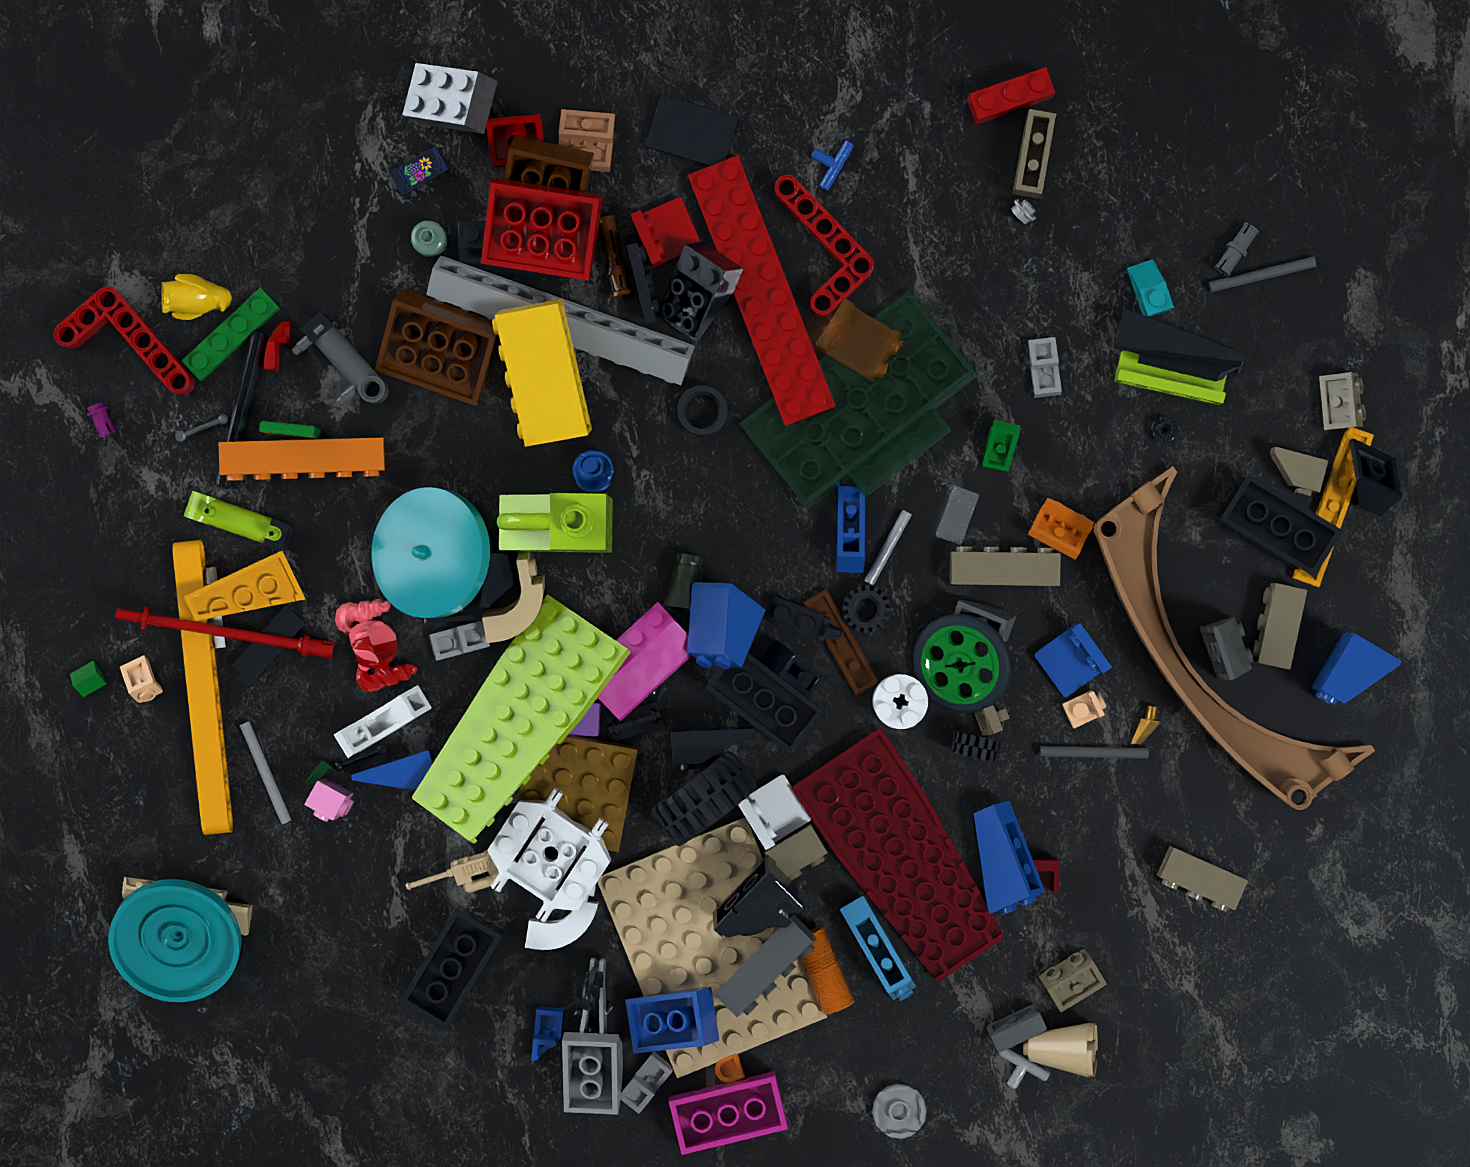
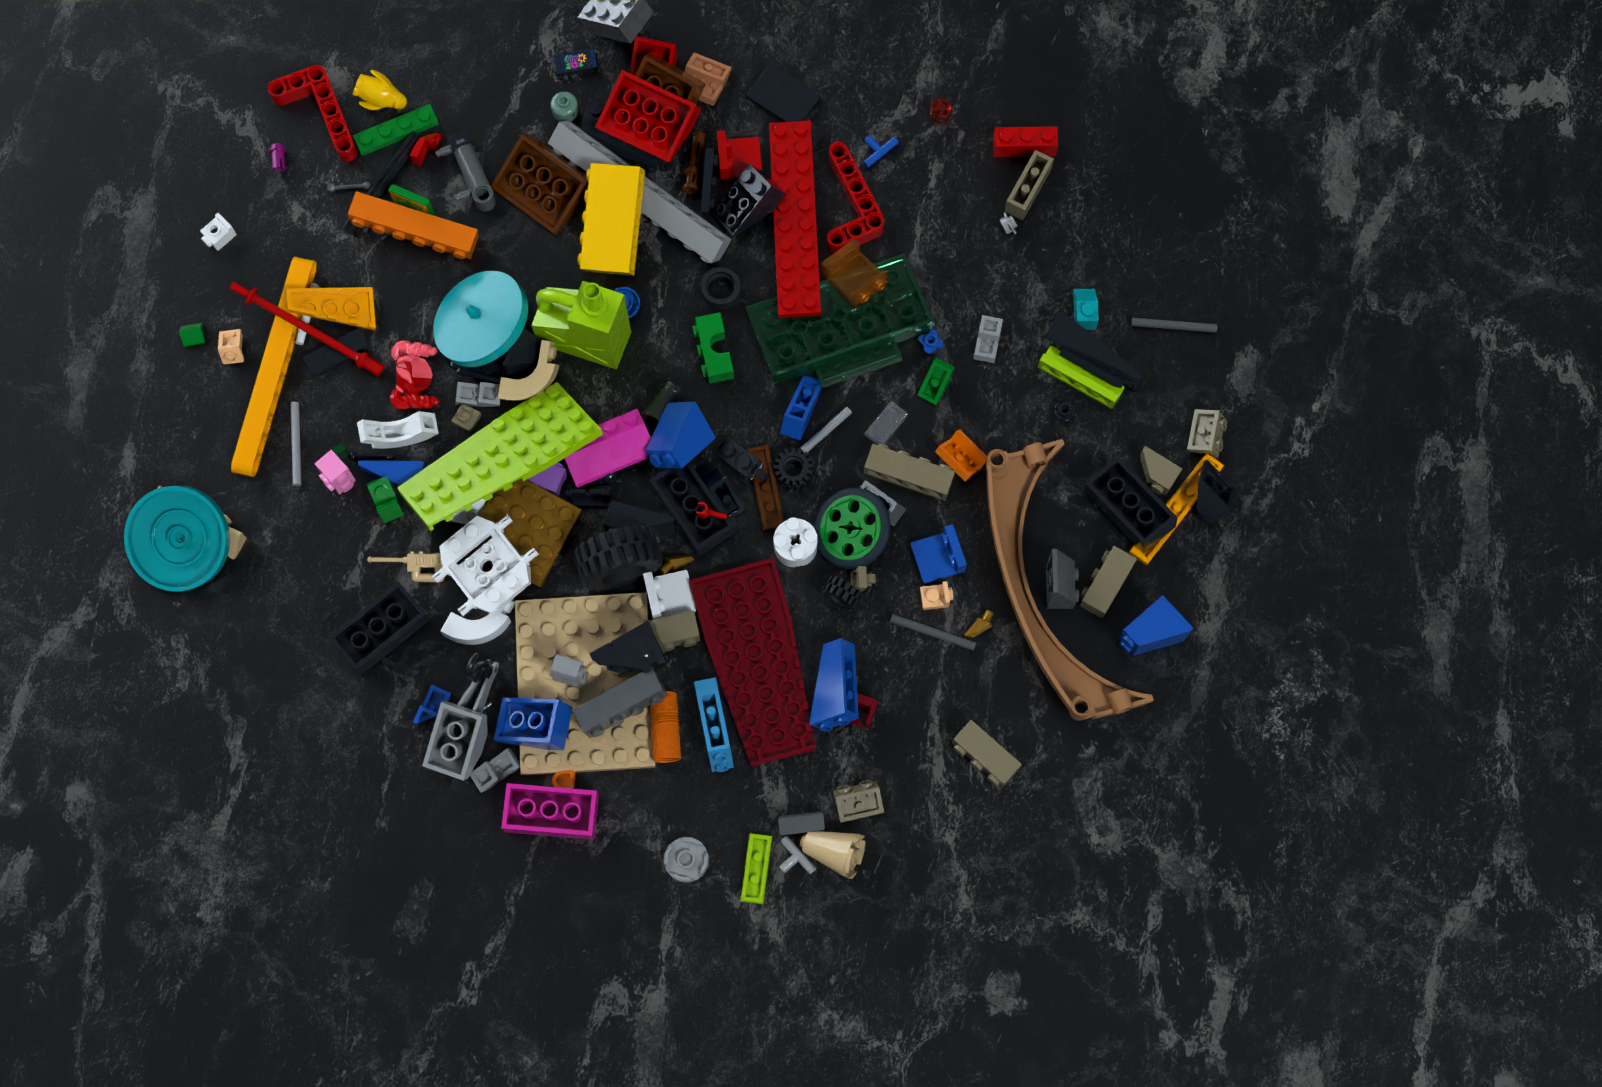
camera: 20 degrees right, 15 degrees down
lime piece [184,491,294,551] -> none
dark grey pin [1214,223,1259,277] -> none
none -> white brick [200,213,237,251]
none -> green slope [367,476,404,523]
none -> dark tan tile [451,403,482,433]
none -> light grey brick [550,654,588,688]
none -> pearl gold bar [659,555,694,575]
none -> green arch [692,312,734,384]
none -> red hand [695,502,727,520]
none -> lime tile [741,833,772,905]
none -> blue plate [918,330,943,354]
none -> clear red wheel [930,98,952,124]

